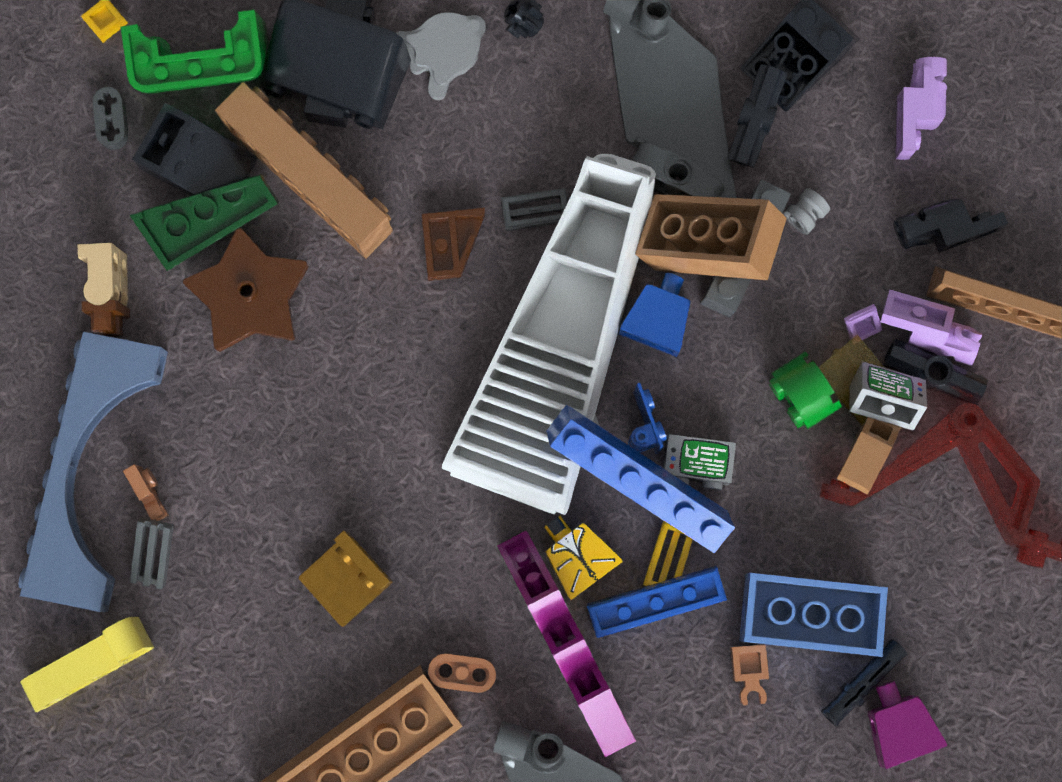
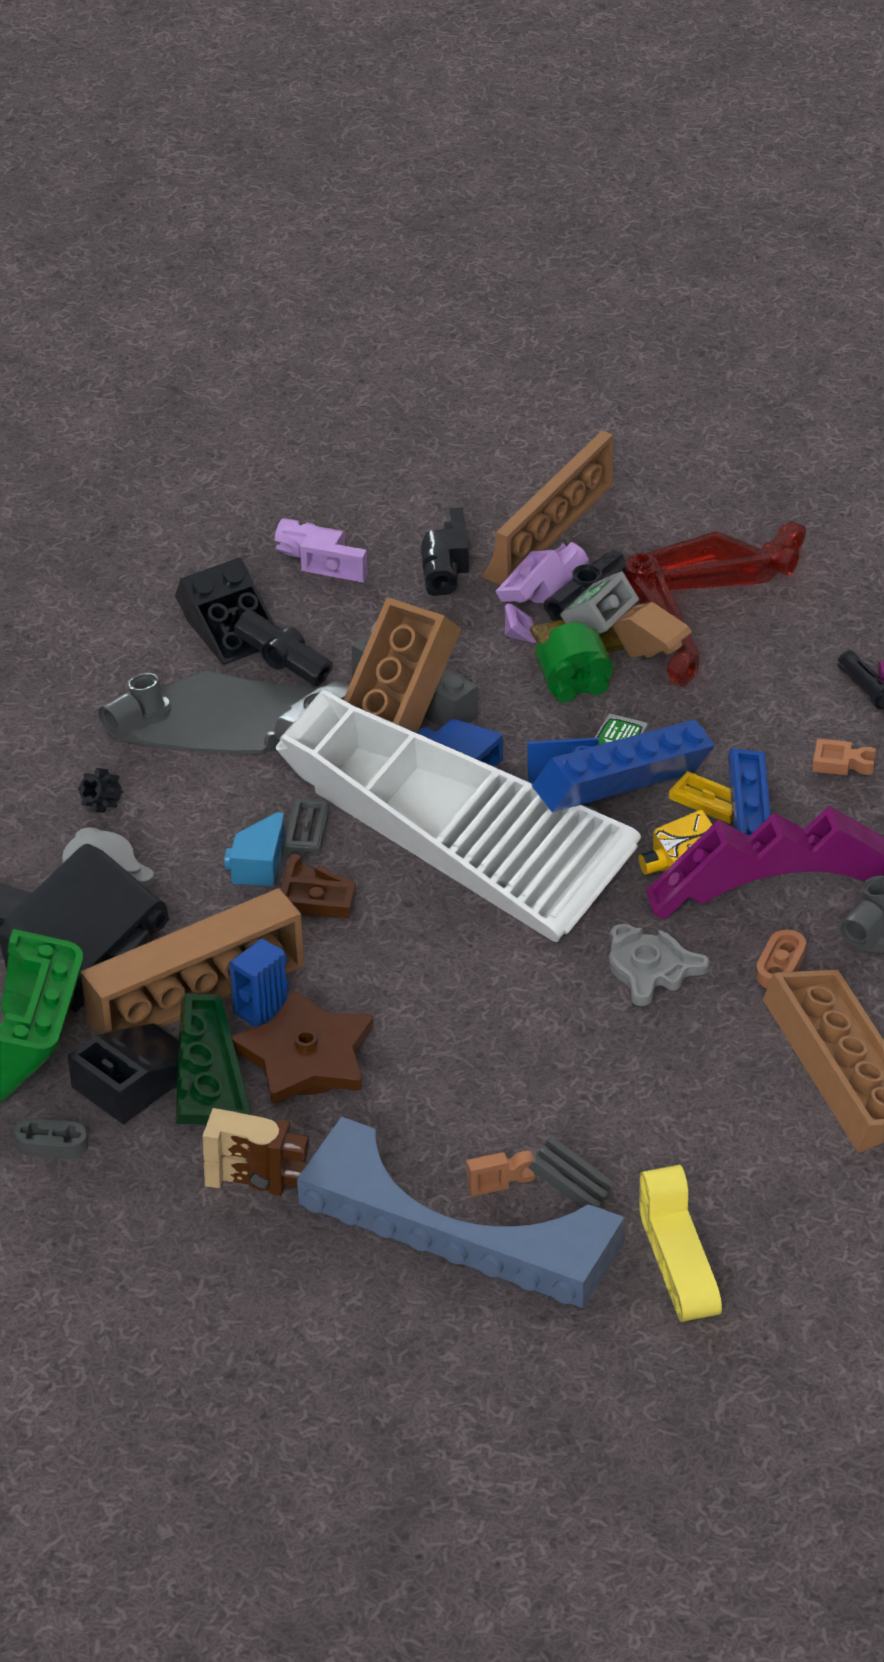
camera: 75 degrees left, 40 degrees down
pearl gold bracket [299,531,393,627] -> none
medium blue brick [739,573,888,657] -> none
none -> dark azure slope [225,812,286,886]
none -> blue brick [229,938,289,1027]
none -> light grey tile [609,924,710,1006]

